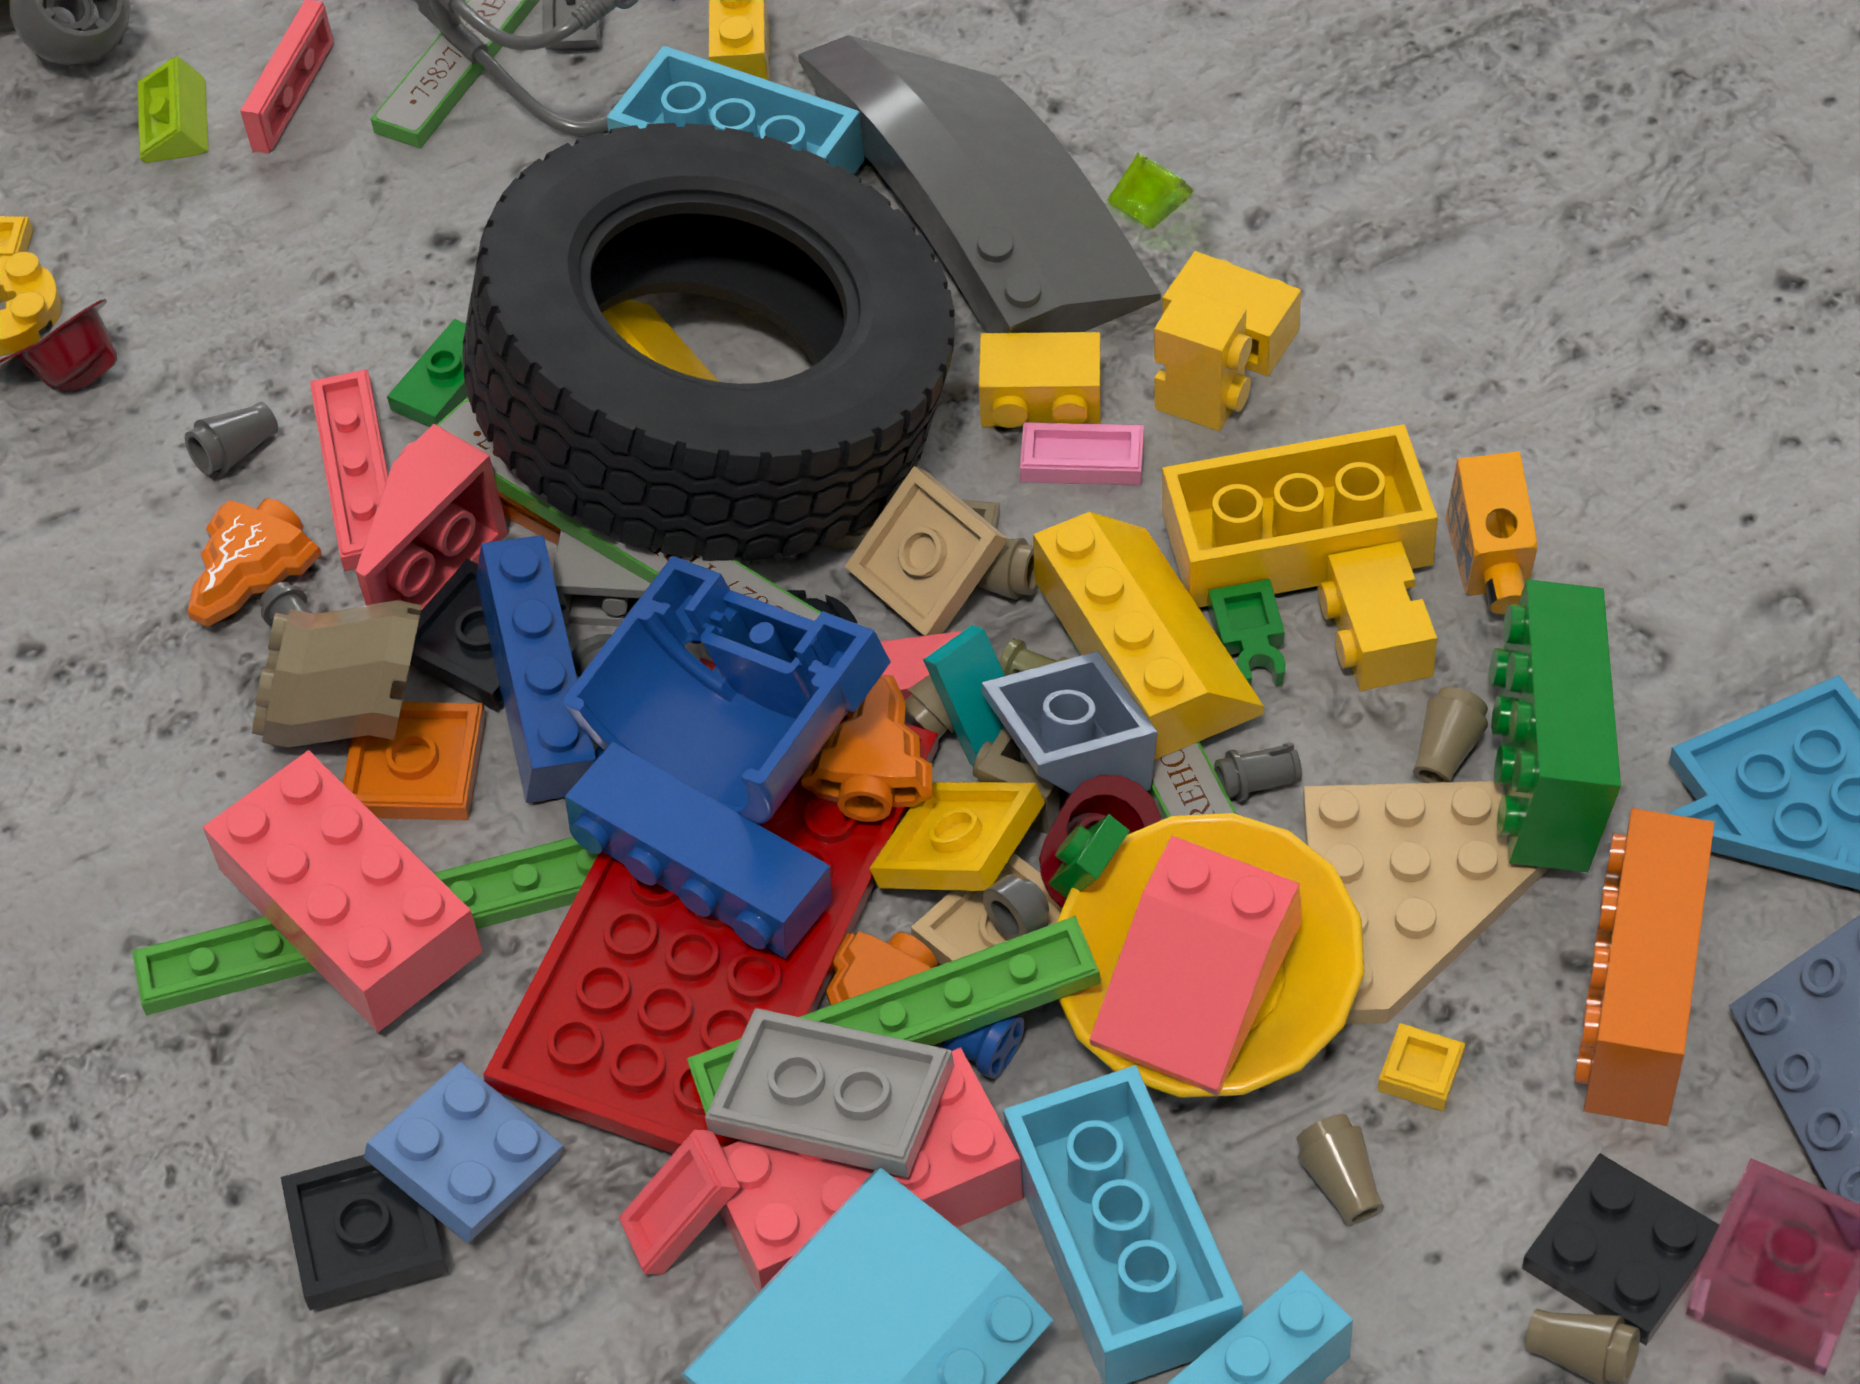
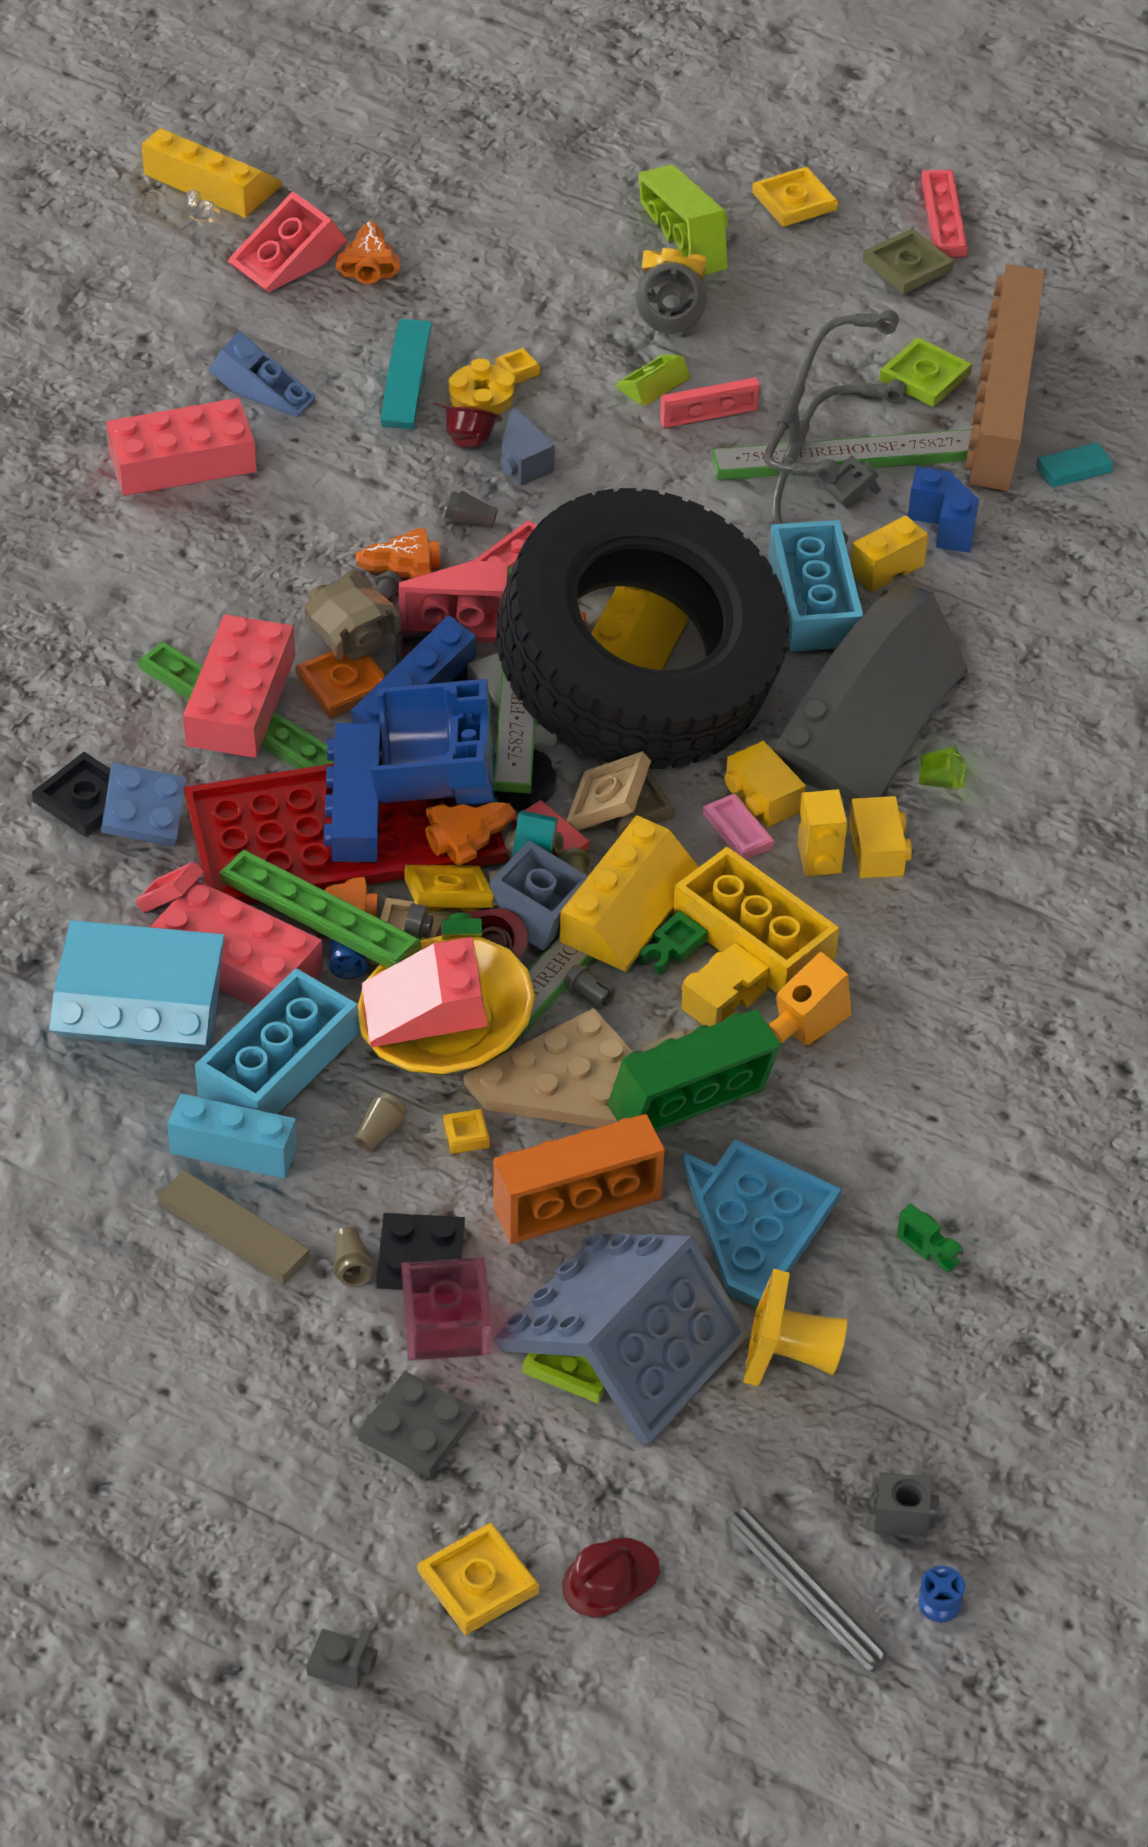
camera: 50 degrees right, 5 degrees down
light grey tile [705,1008,954,1178] -> none
none -> sand blue slope [500,408,555,486]

